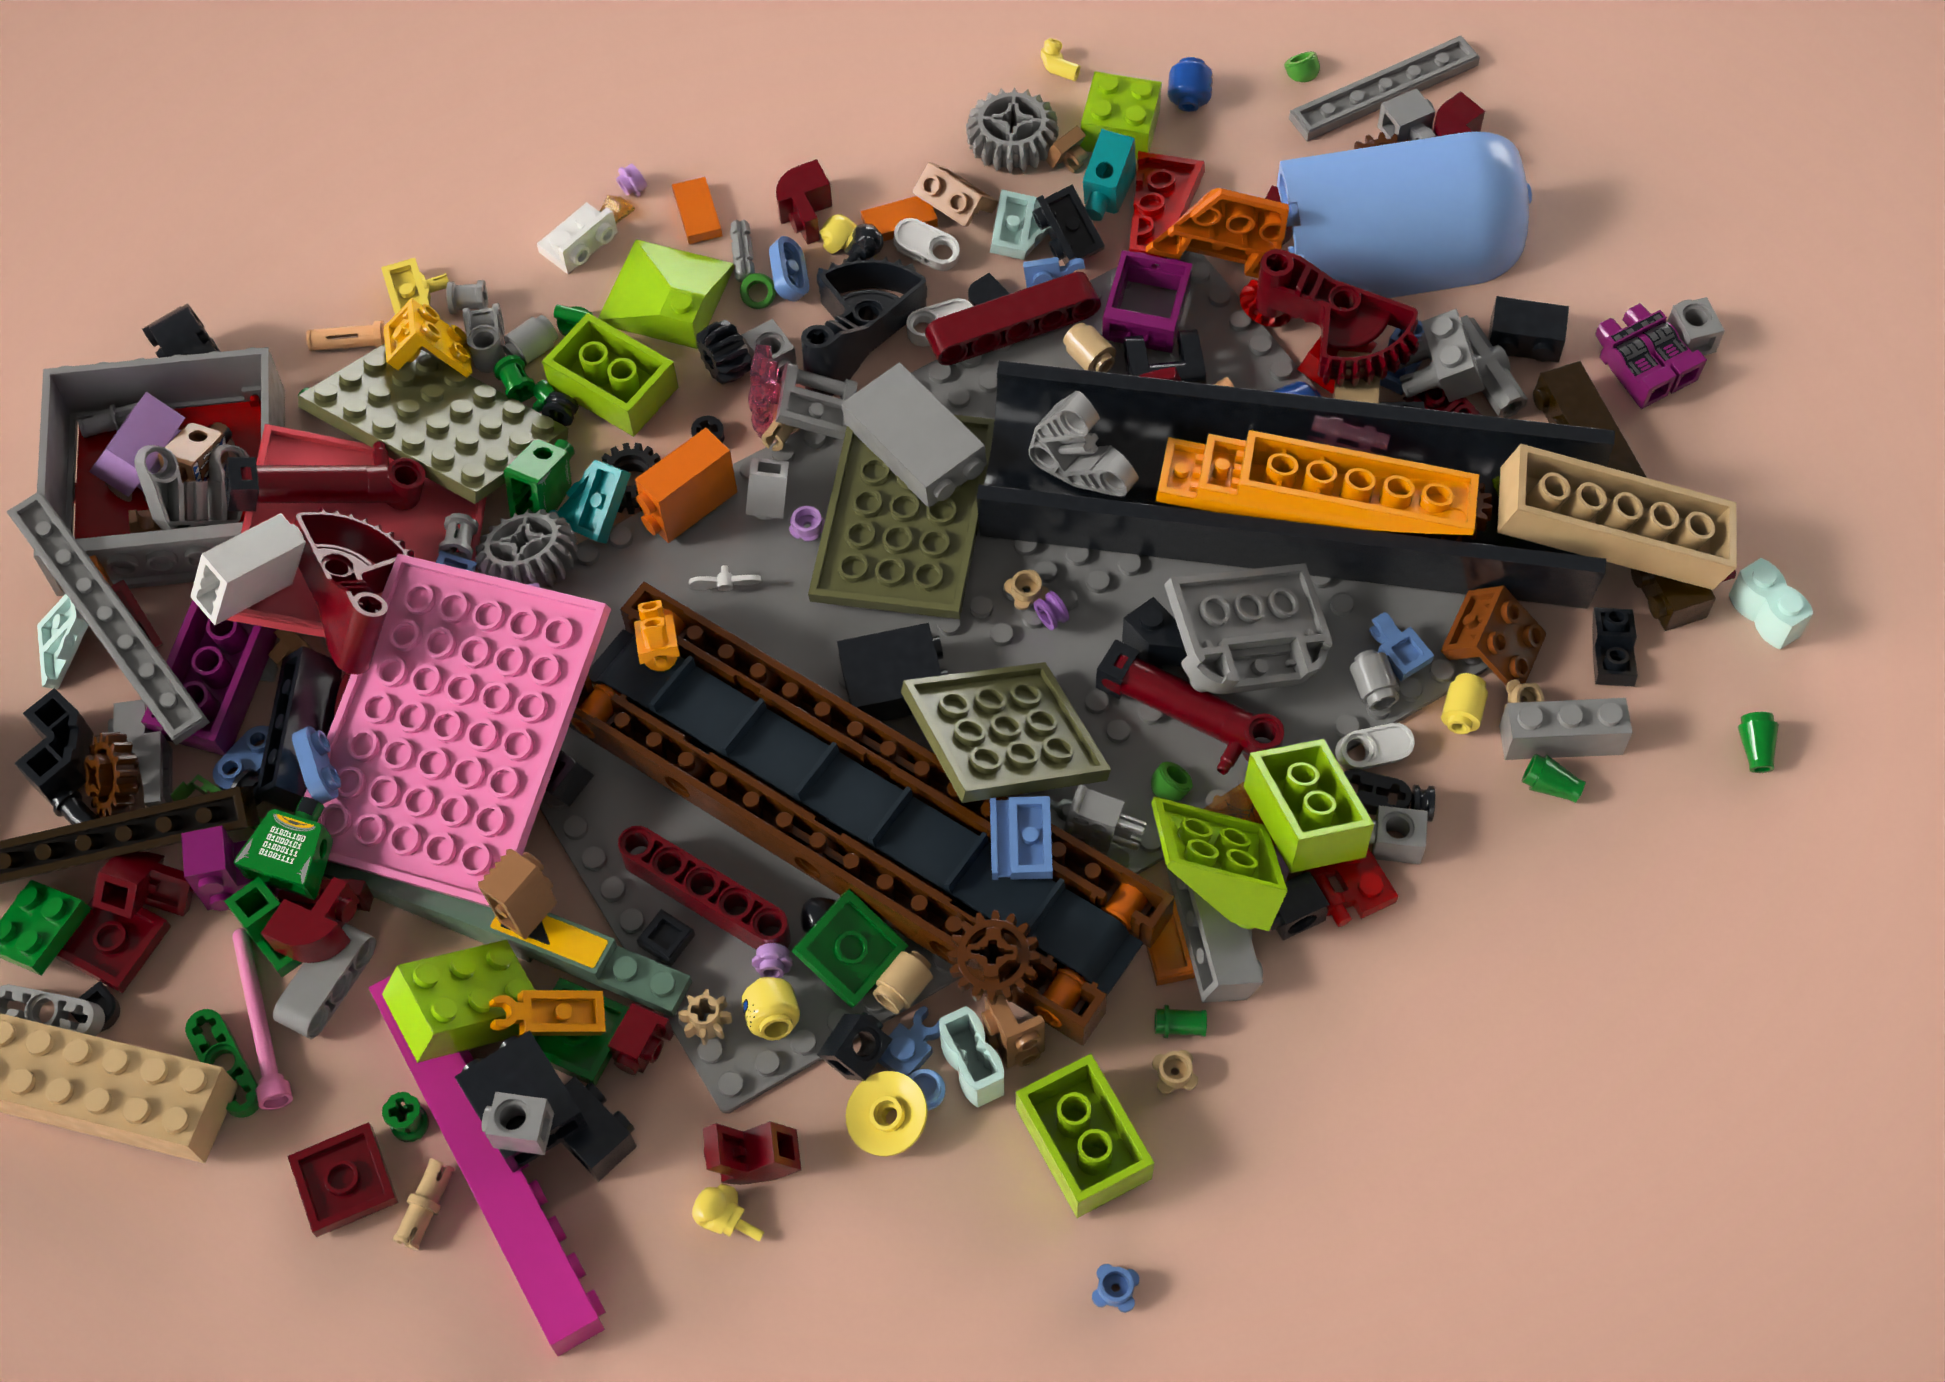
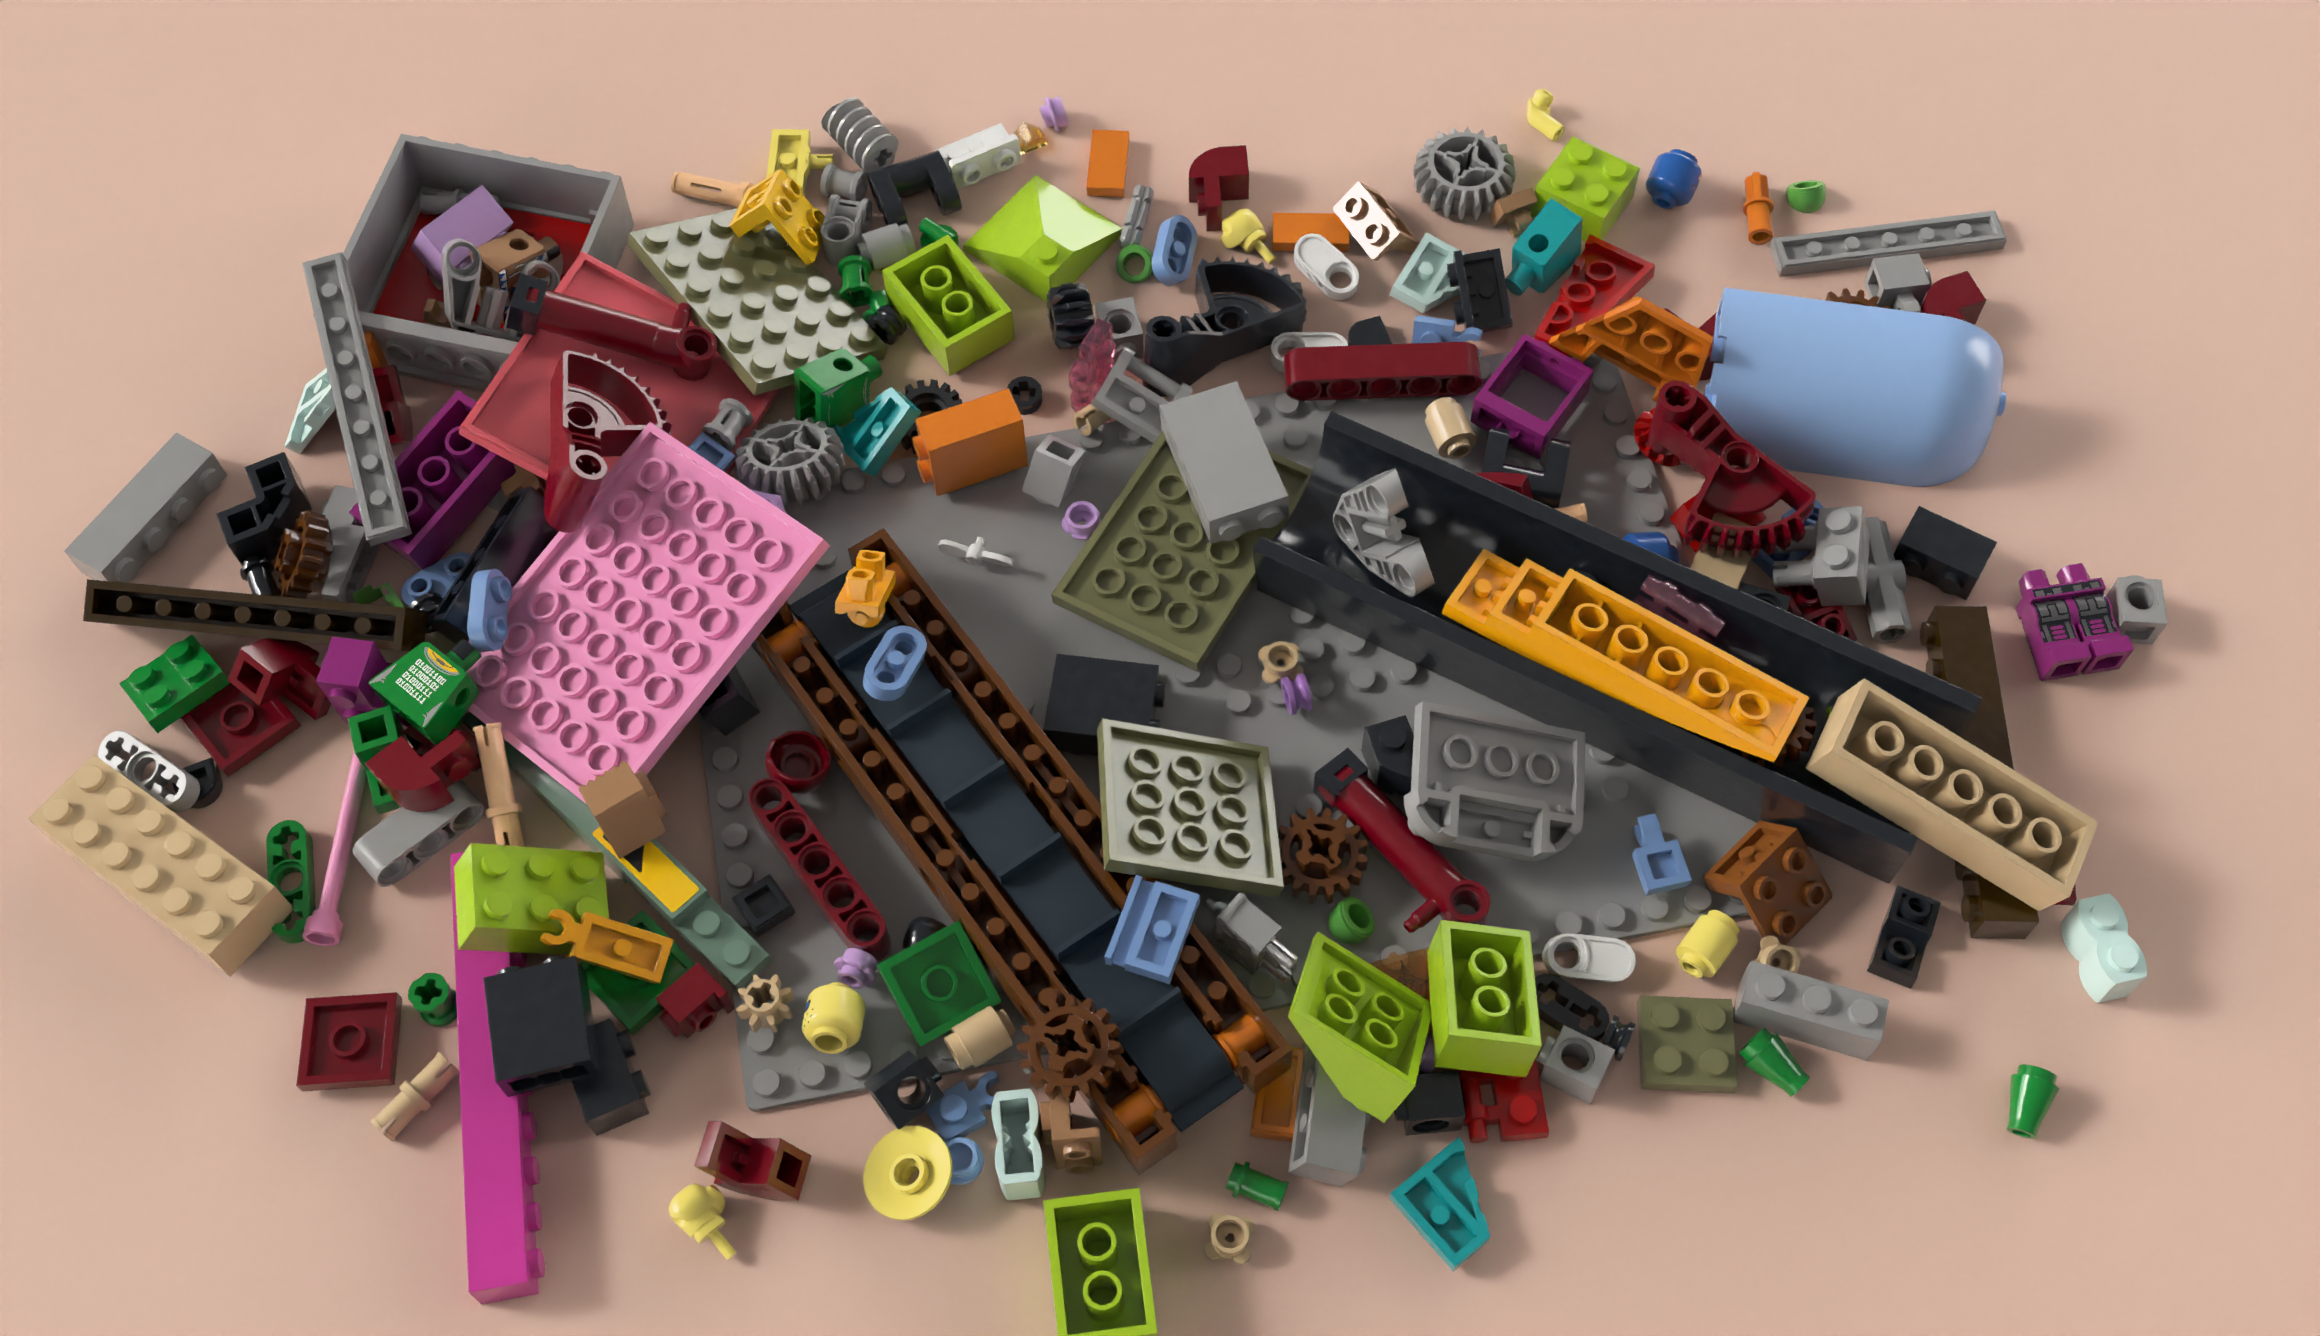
camera: 20 degrees right, 0 degrees up
black brick [142,303,221,358] -> none
white brick [190,513,306,625] -> none
light grey brick [482,1092,554,1155] -> none
black piece [844,224,884,262] -> none
light grey brick [1350,649,1400,711] -> none
none -> light nougat pin [473,722,526,847]
none -> dark red hair [765,731,832,794]
none -> light grey piece [821,97,898,173]
none -> medium blue plate [863,626,927,701]
none -> black connector [867,150,962,226]
none -> reddish brown gear [1278,808,1368,904]
none -> teal wing [1389,1137,1491,1271]
none -> olive plate [1637,995,1738,1093]
none -> orange axle [1743,172,1774,244]

